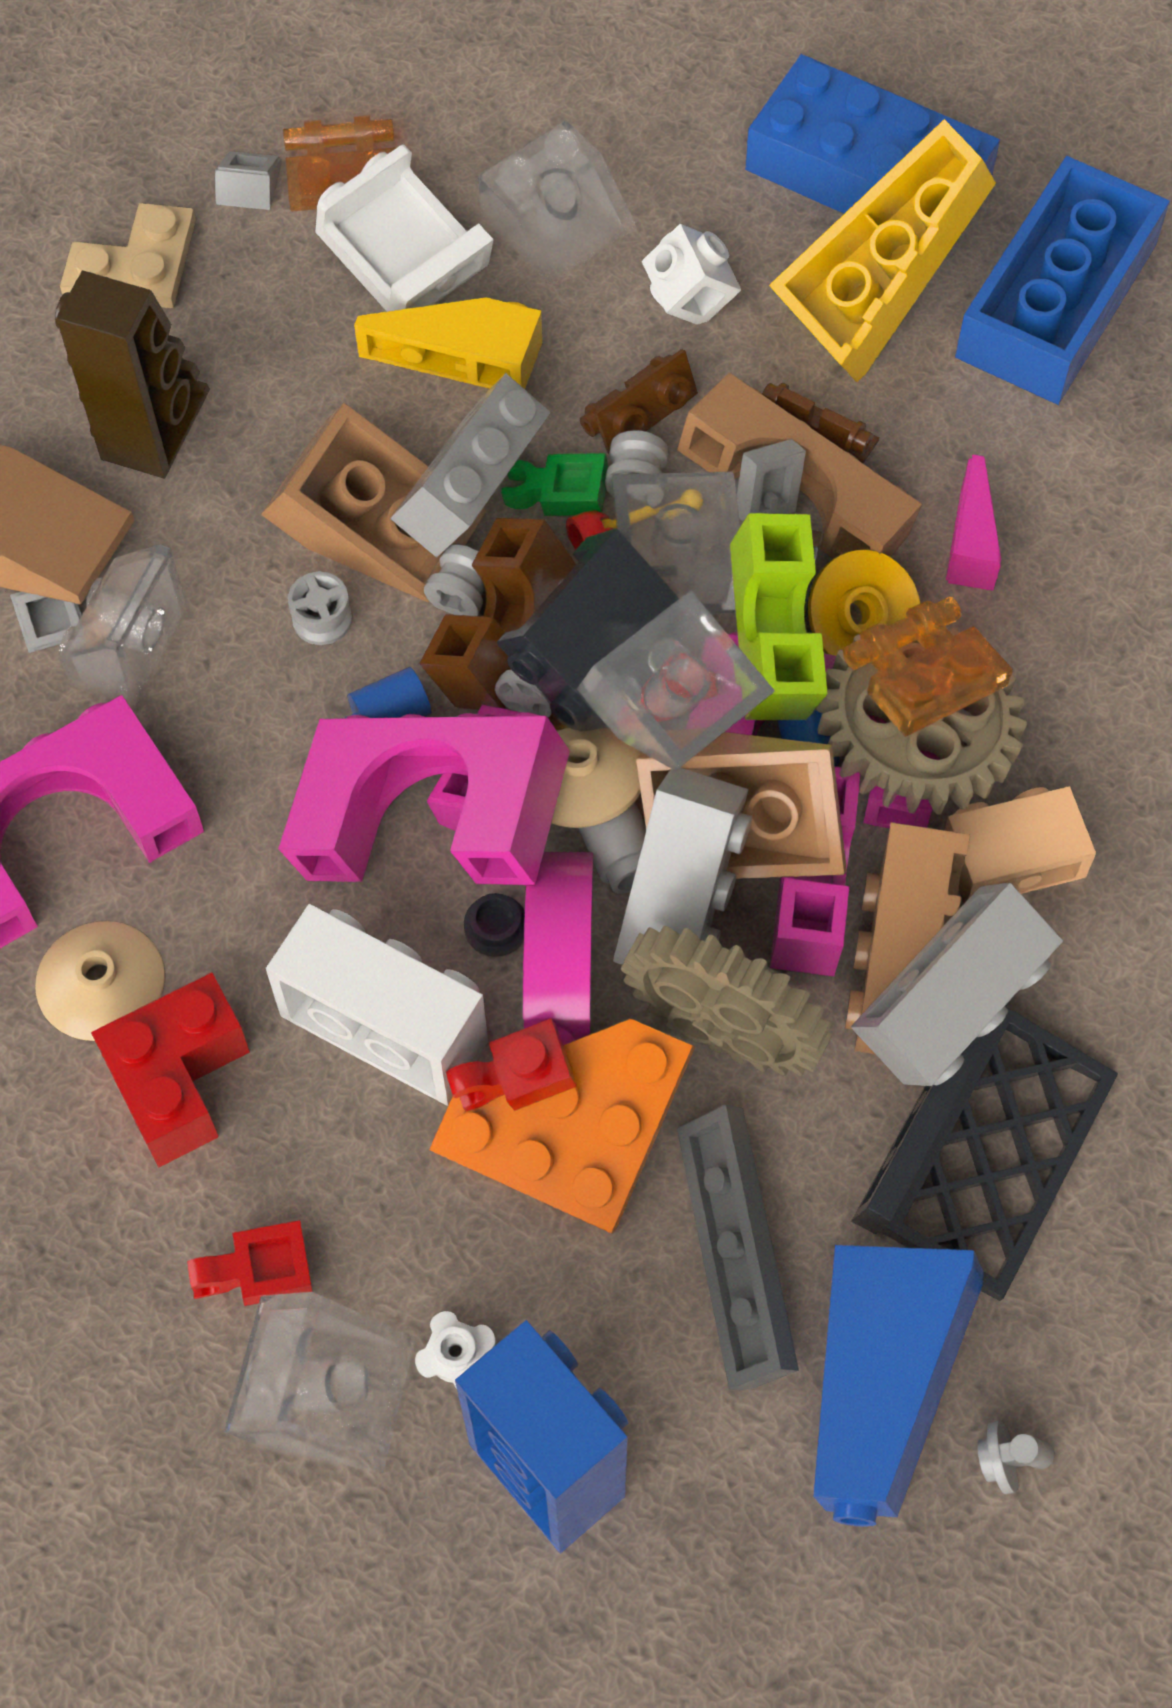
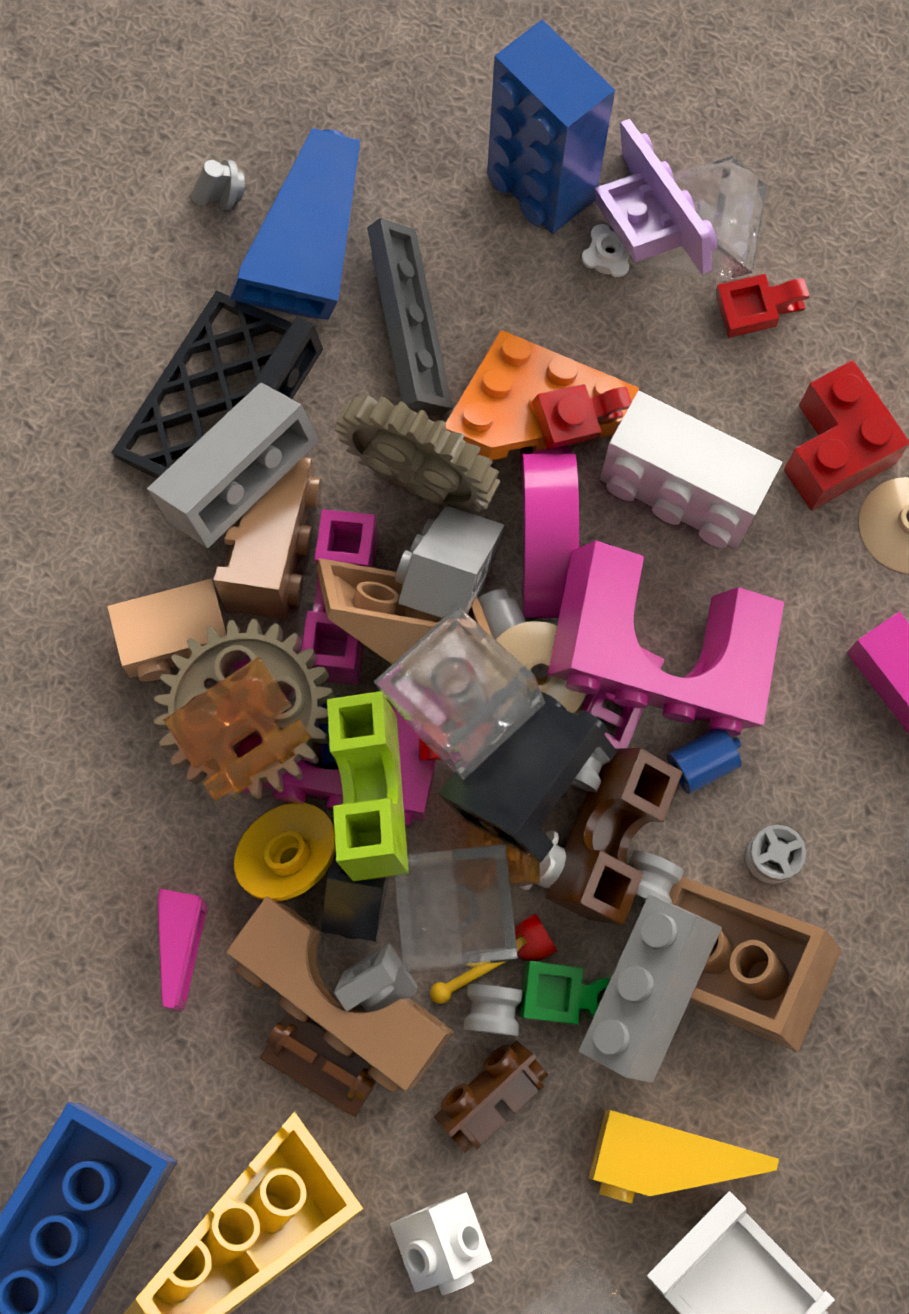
camera: 175 degrees right, 10 degrees up
none -> lavender bracket [595,119,717,274]

